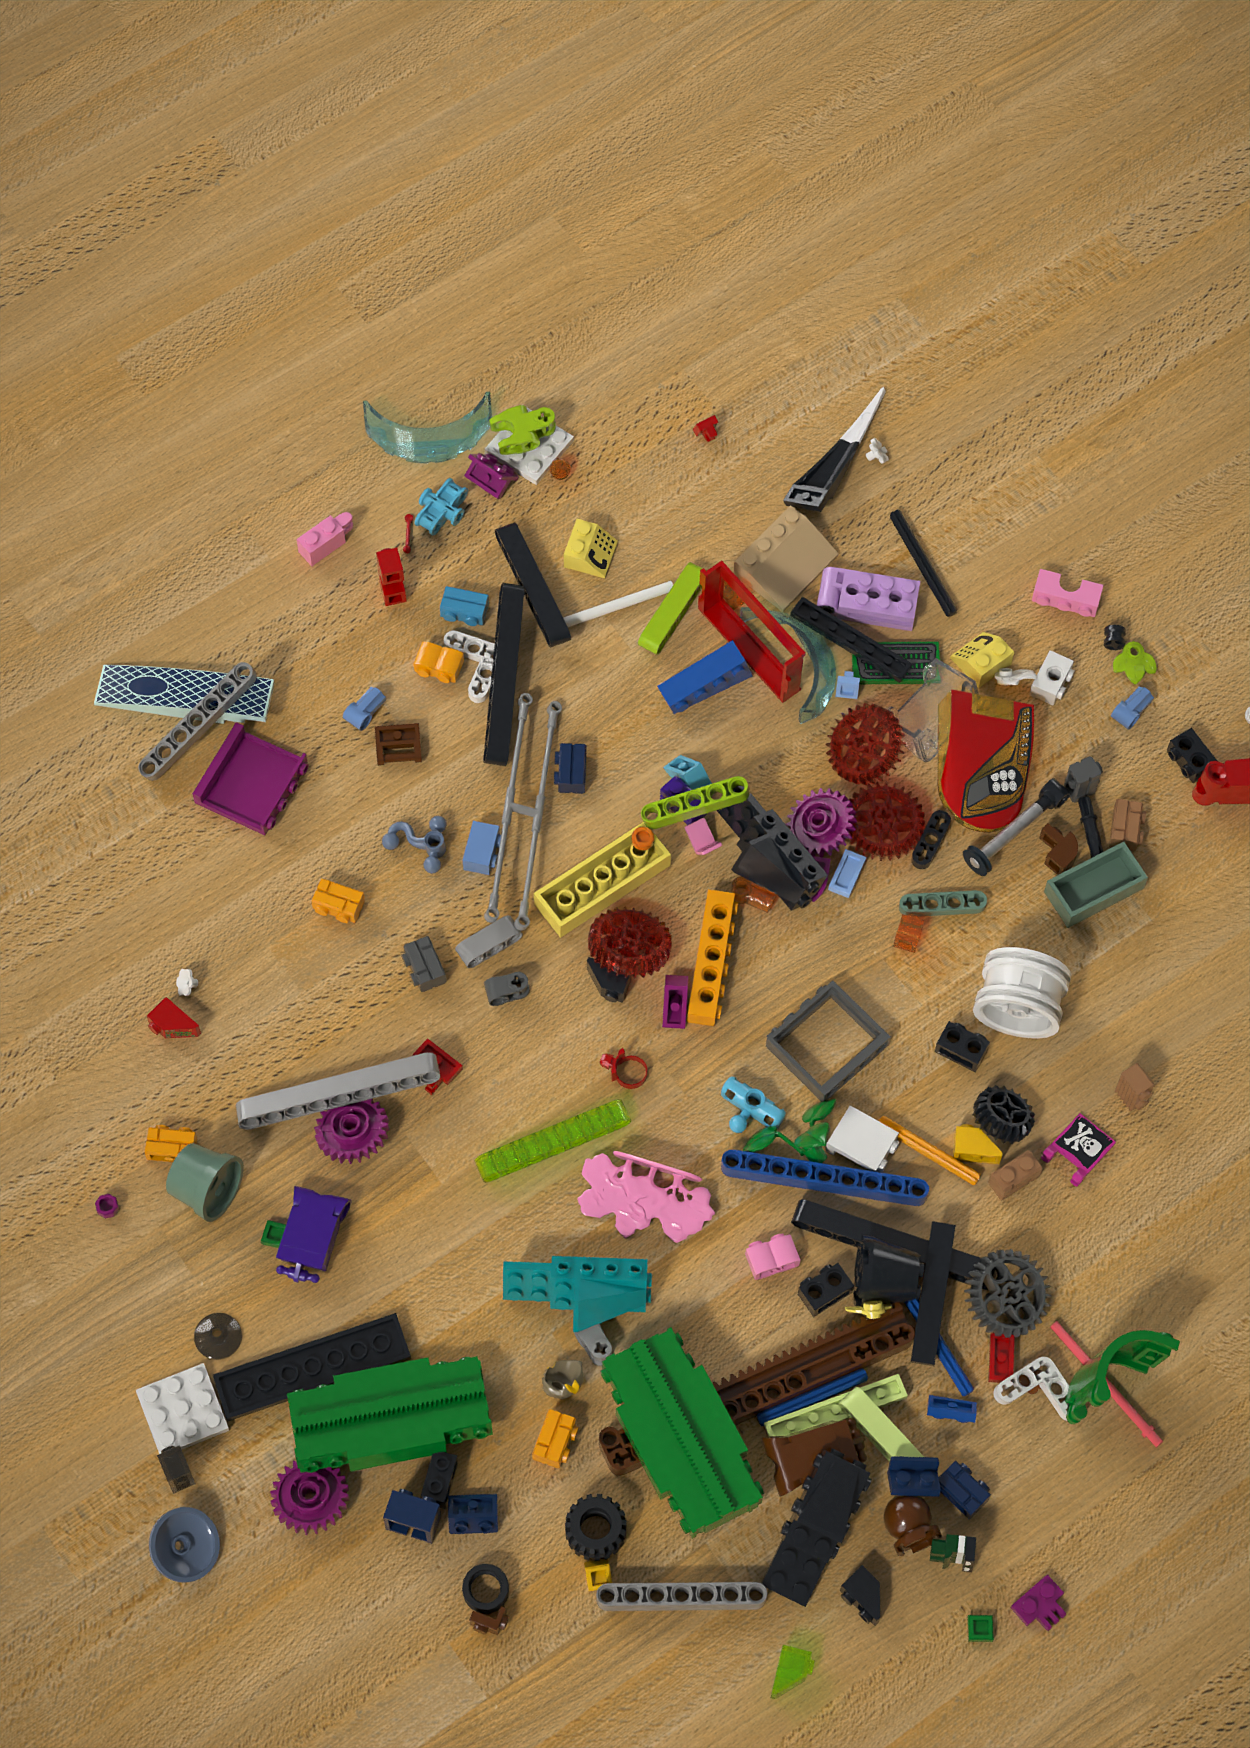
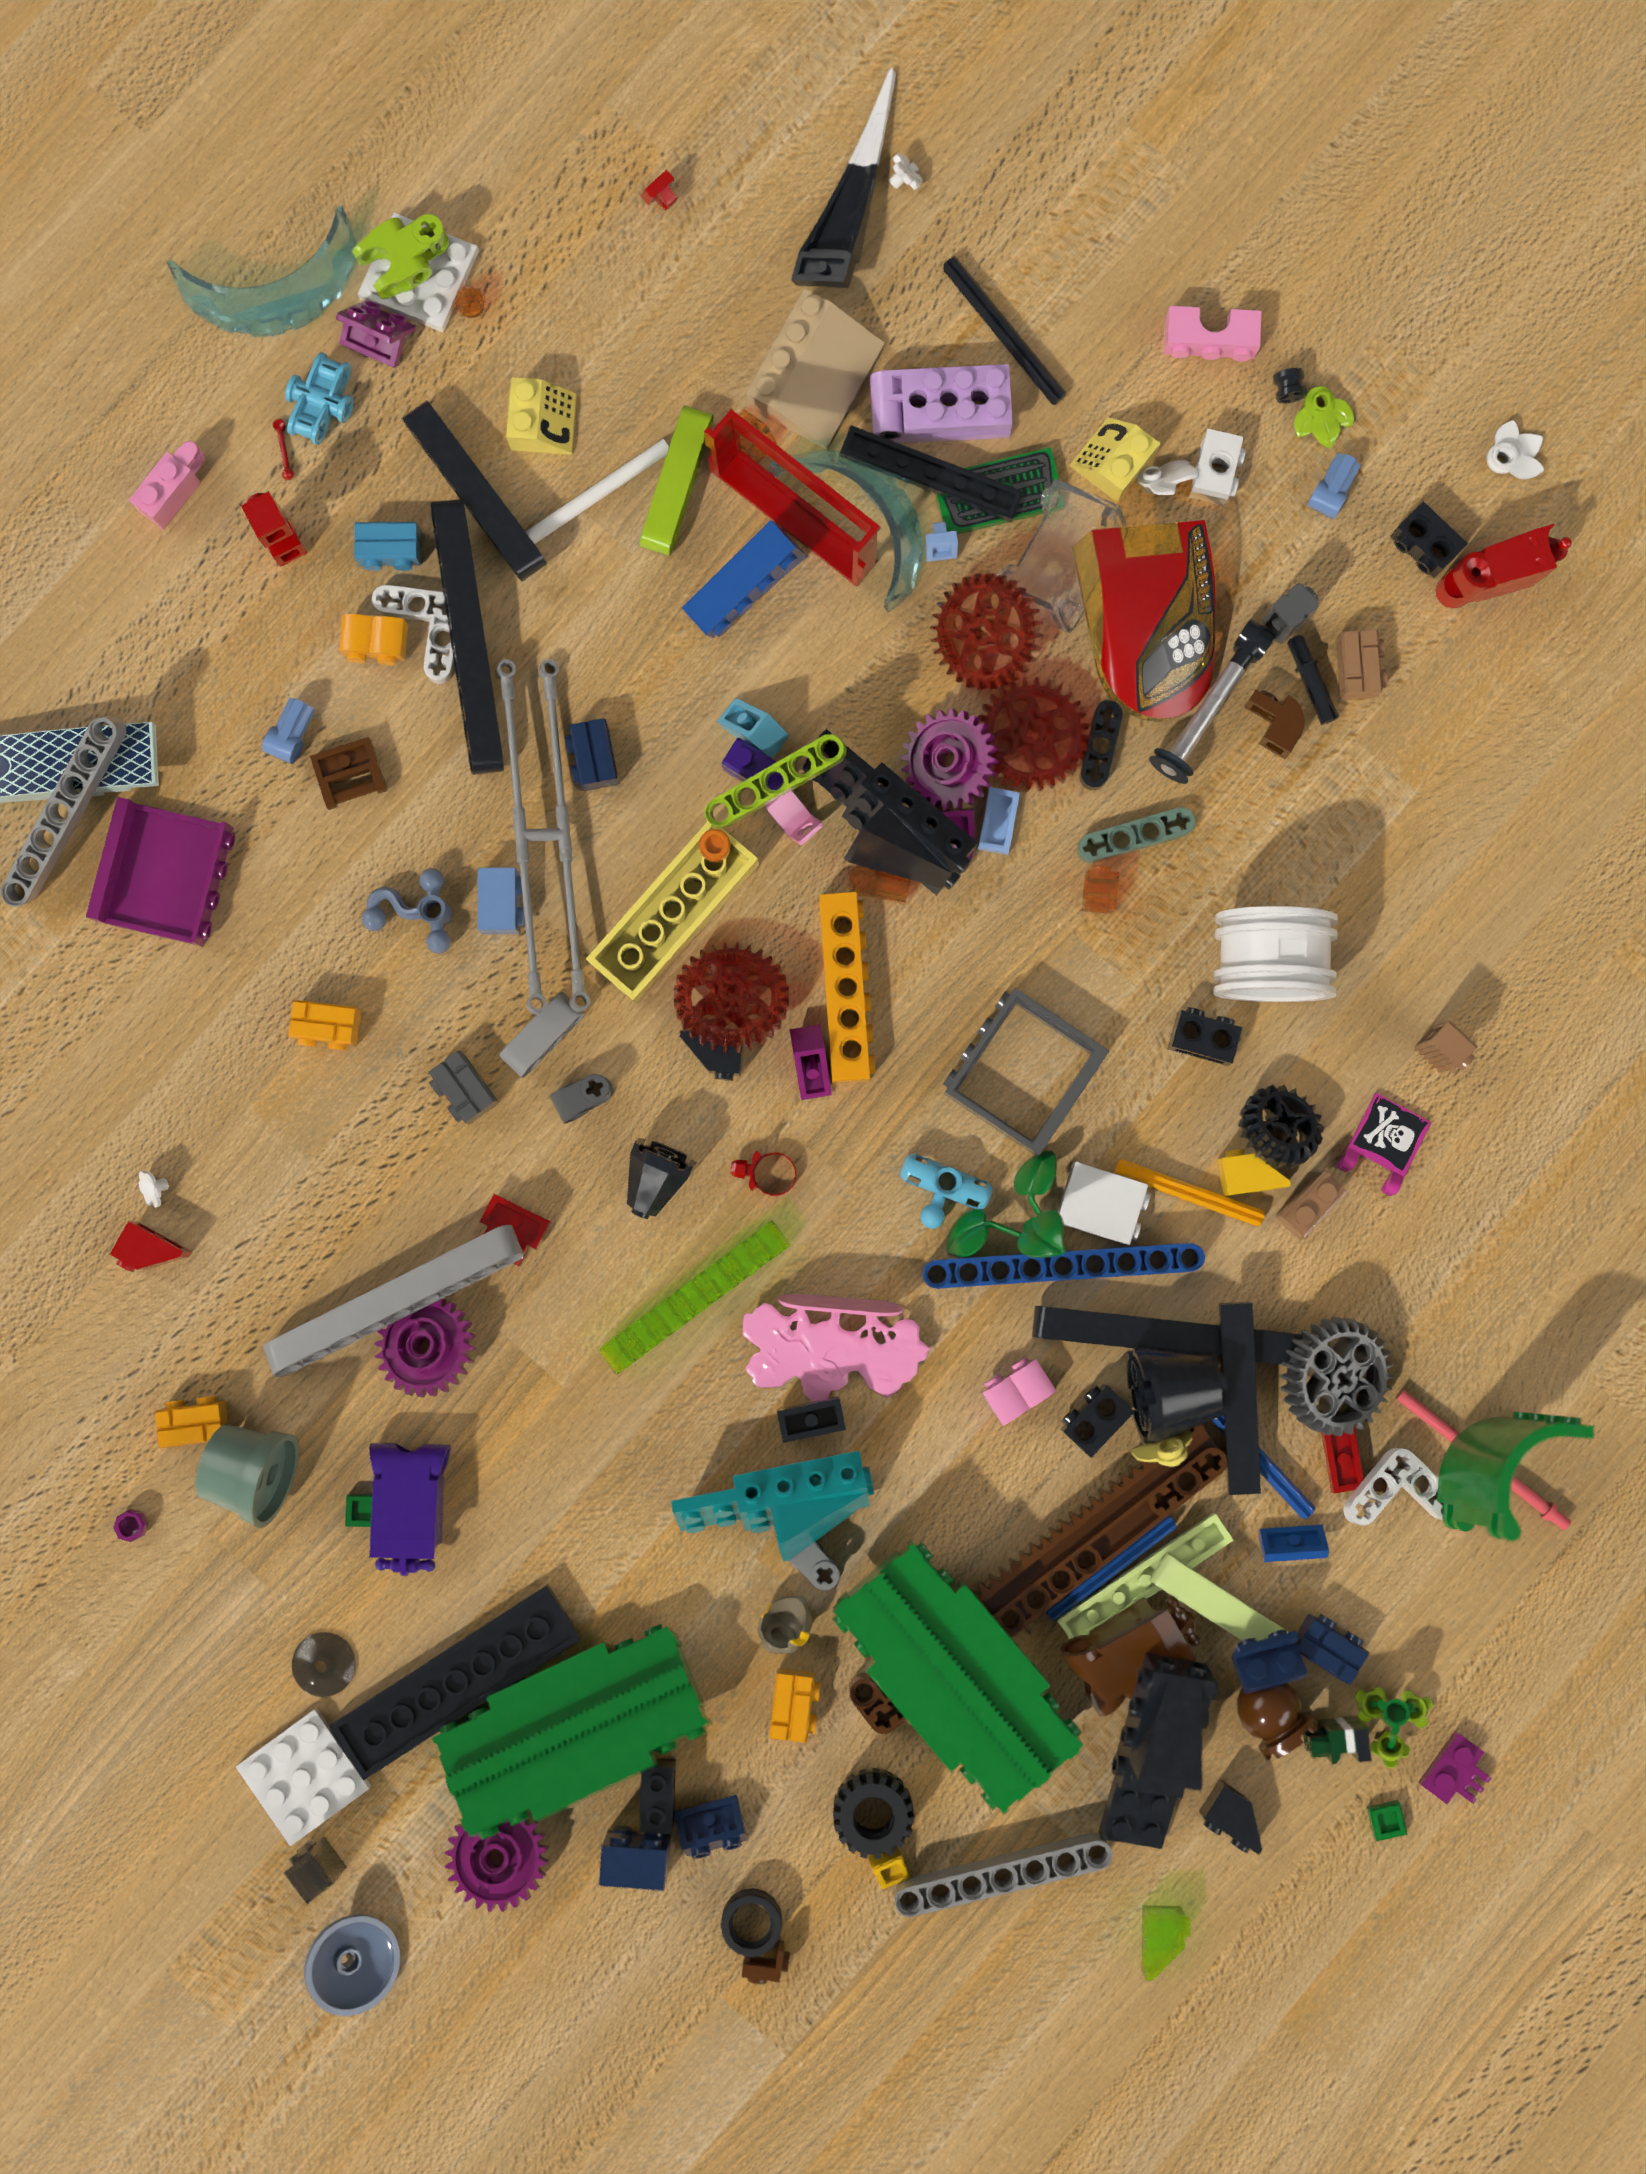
camera: 10 degrees left, 20 degrees up
sand green piece [1044,842,1148,928] -> none
none -> black cone [627,1138,697,1219]
none -> black brick [777,1396,846,1443]
none -> lime plant [1354,1687,1433,1768]

